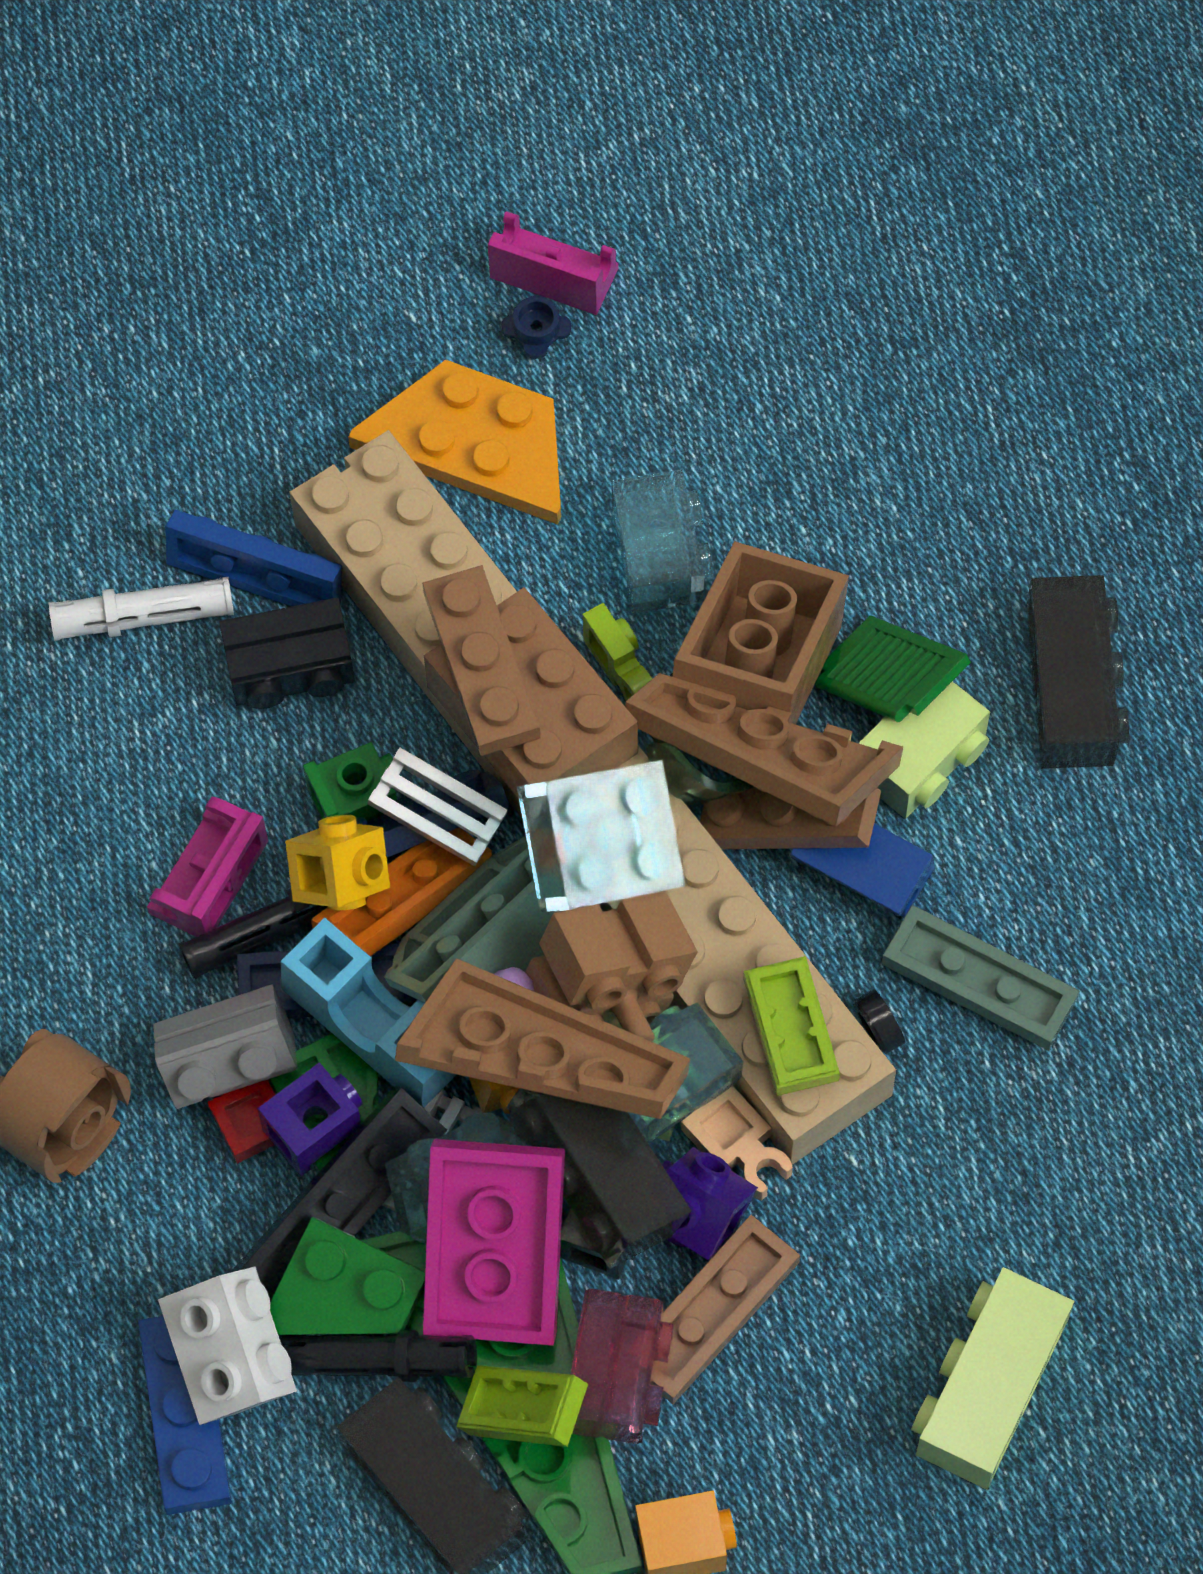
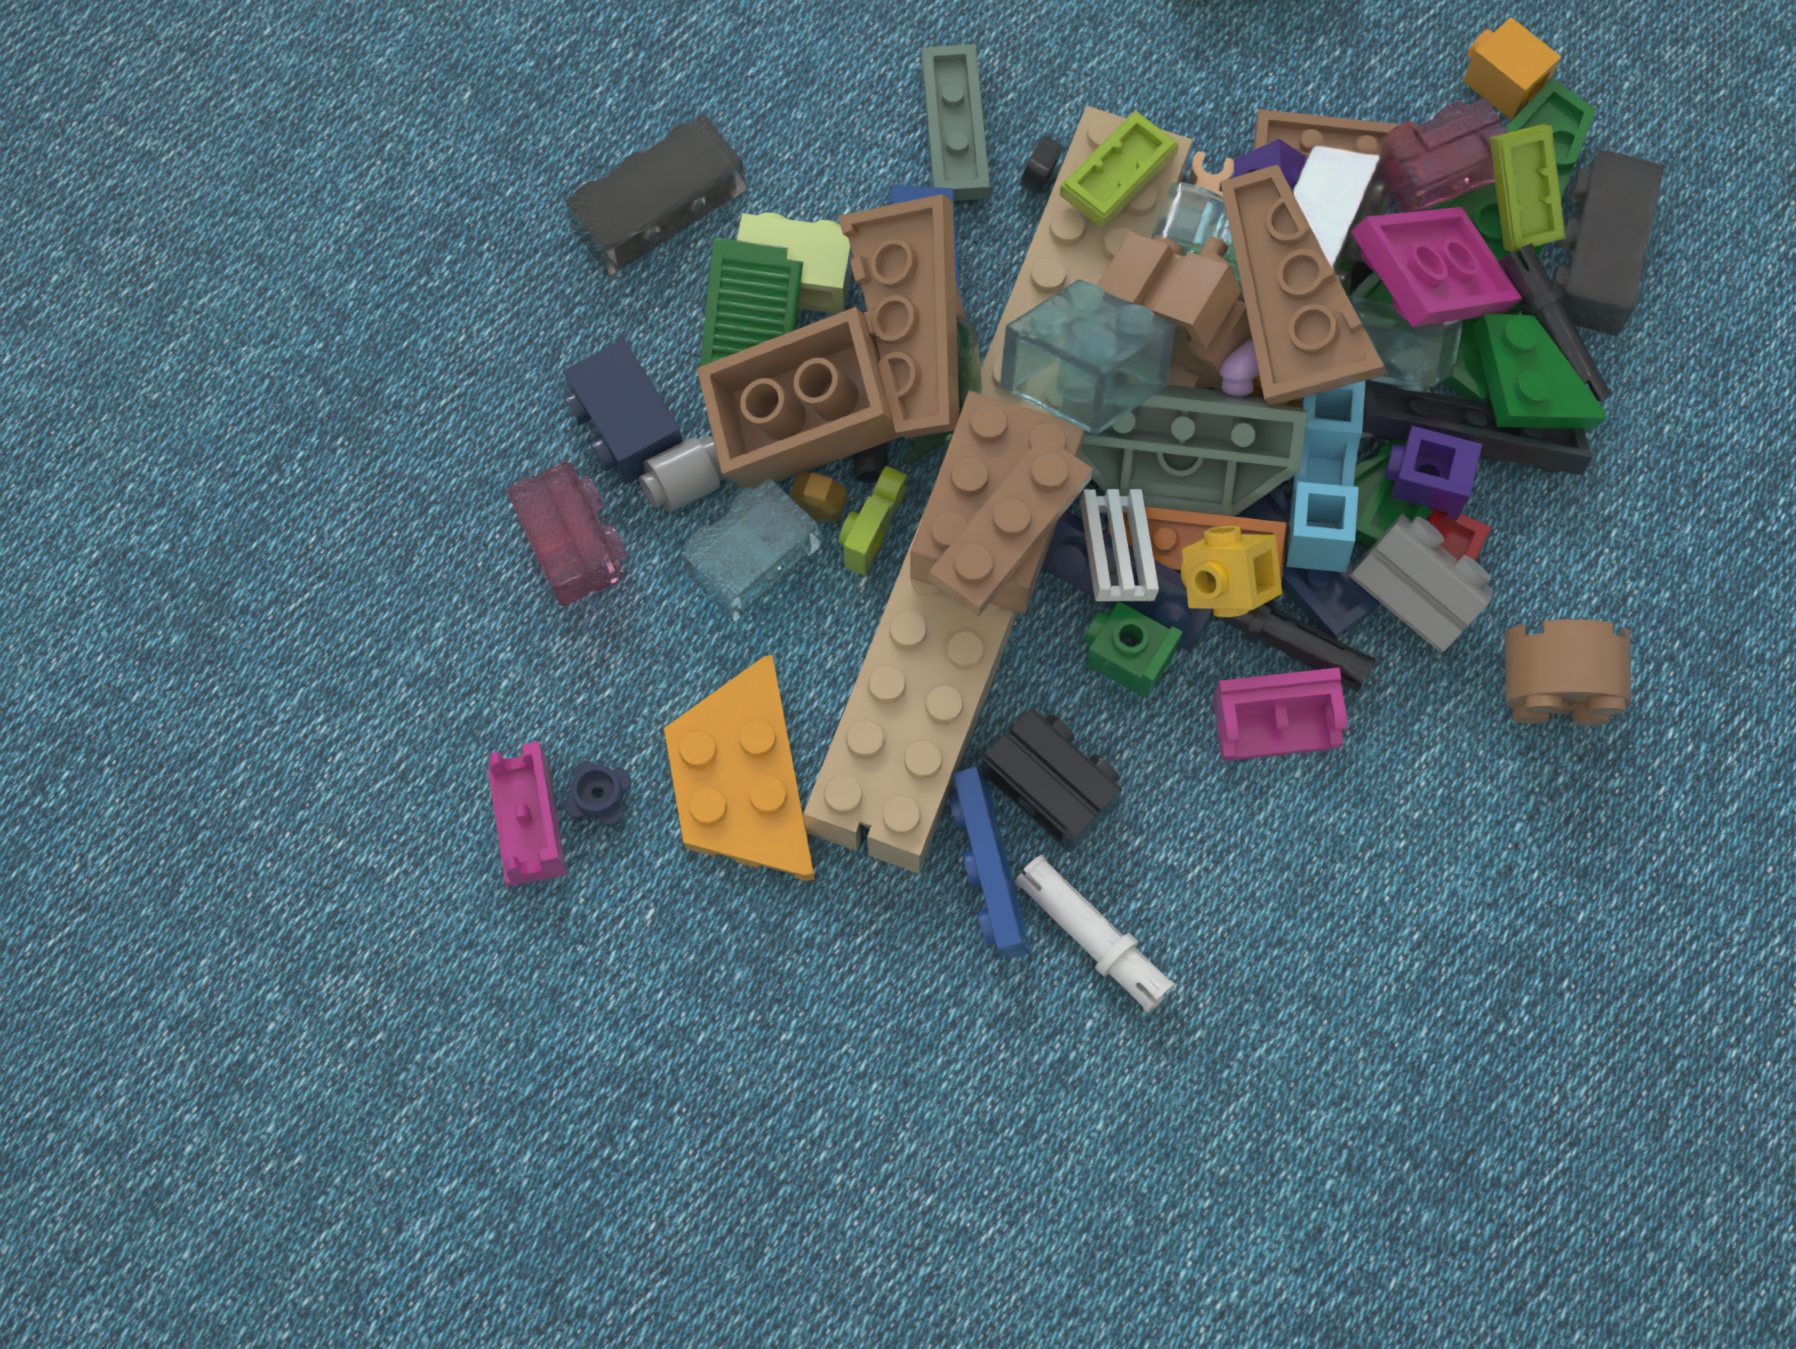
camera: 125 degrees left, 5 degrees up
blue plate [138,1316,232,1515] -> none
white brick [158,1267,297,1425] -> none
none -> clear pink brick [507,462,627,606]
none -> dark blue brick [562,339,683,485]
none -> light grey brick [639,436,727,513]
none -> pearl gold tile [789,472,848,523]

